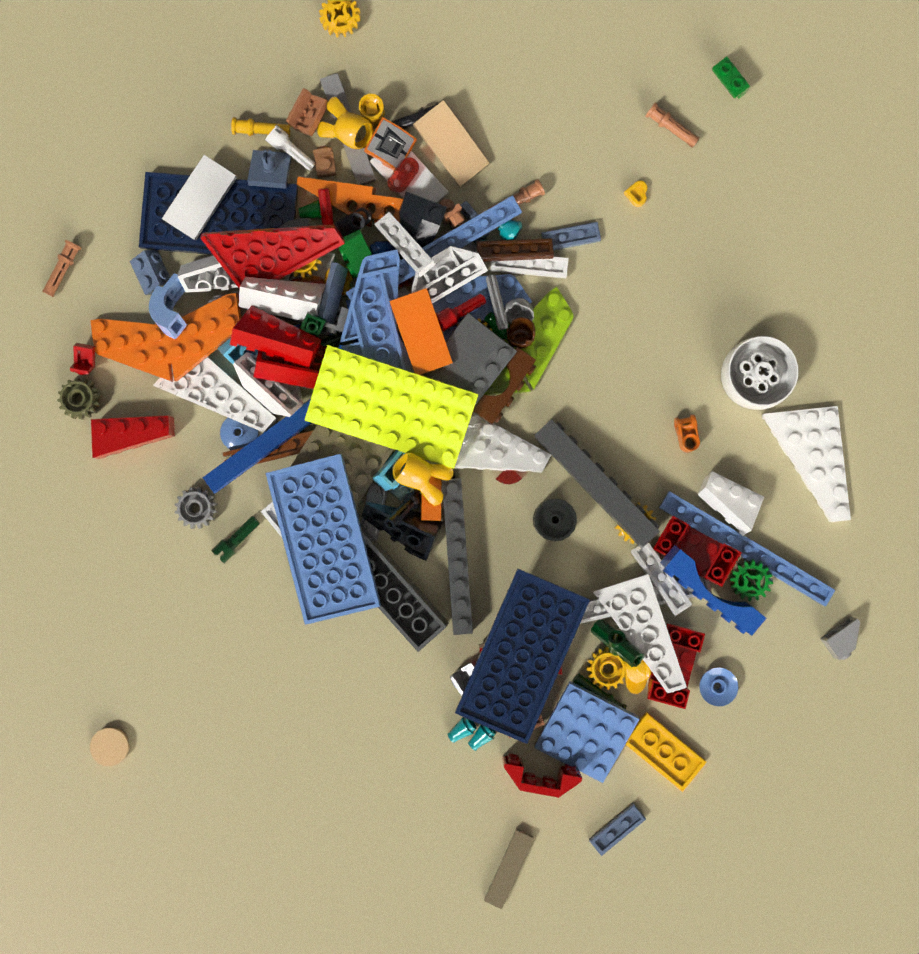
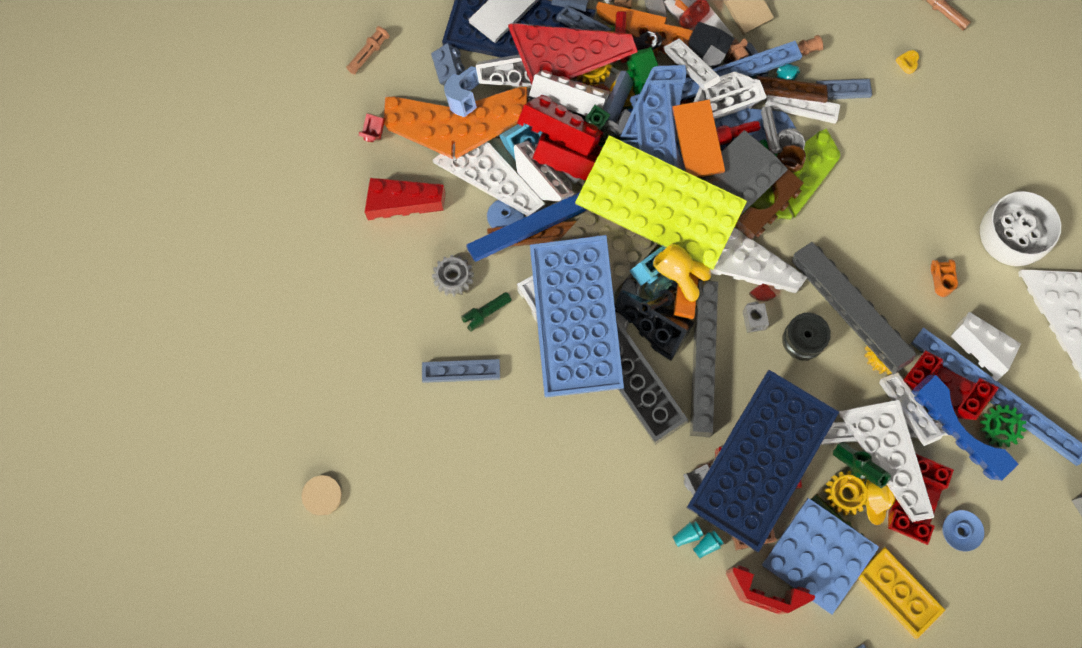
camera: 10 degrees right, 15 degrees down
olive gear [57,377,102,420] -> none
none -> sand blue plate [422,359,500,383]
none -> sand blue tile [557,6,611,32]
none -> light grey brick [743,302,769,333]

